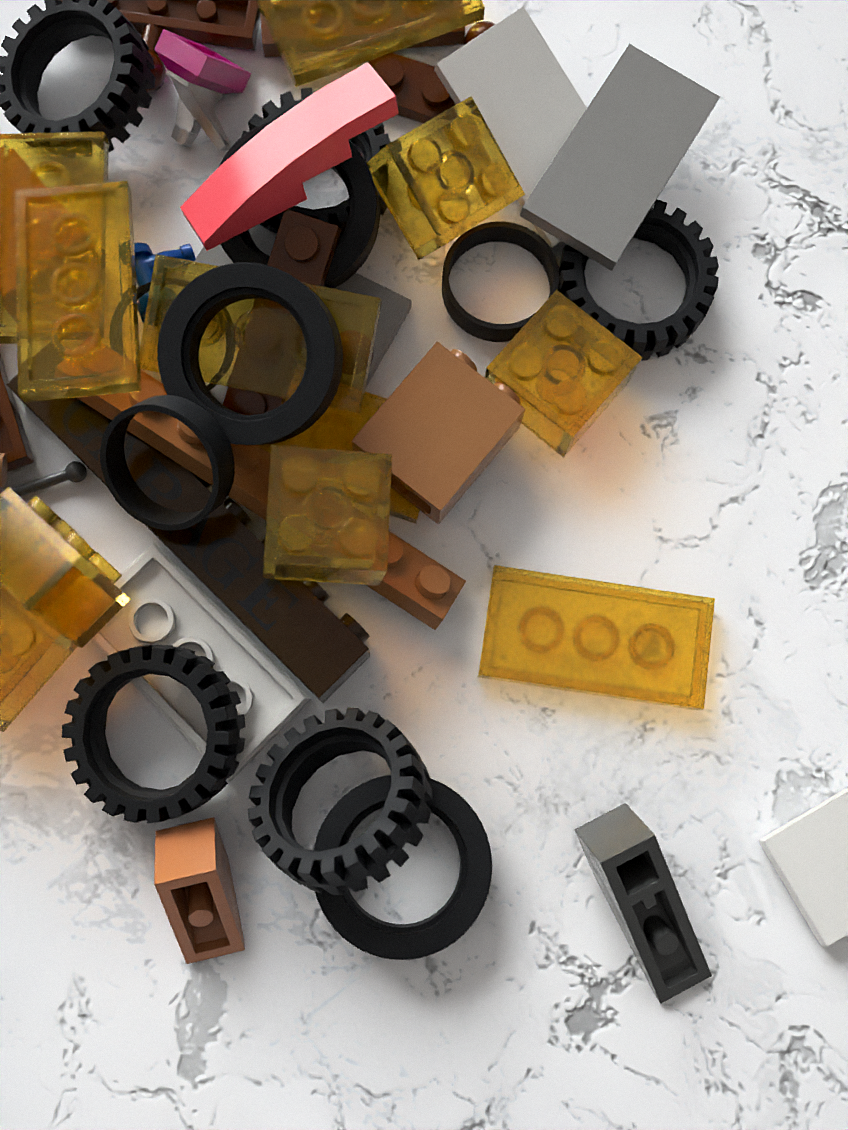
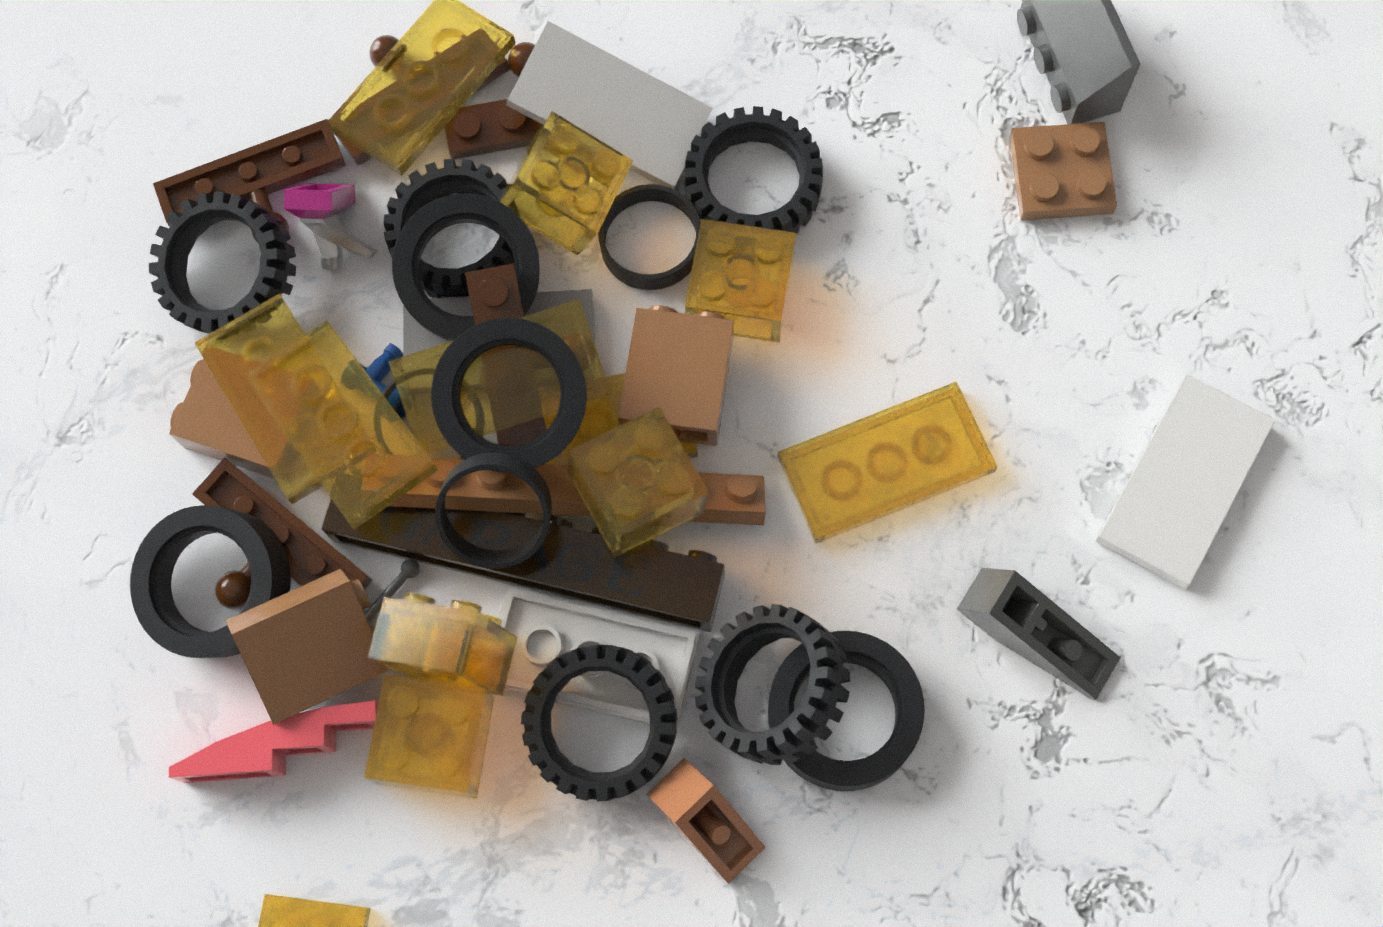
camera: 20 degrees left, 5 degrees down
coral slope [180,62,399,251] -> none
light grey tile [520,43,720,271] -> none

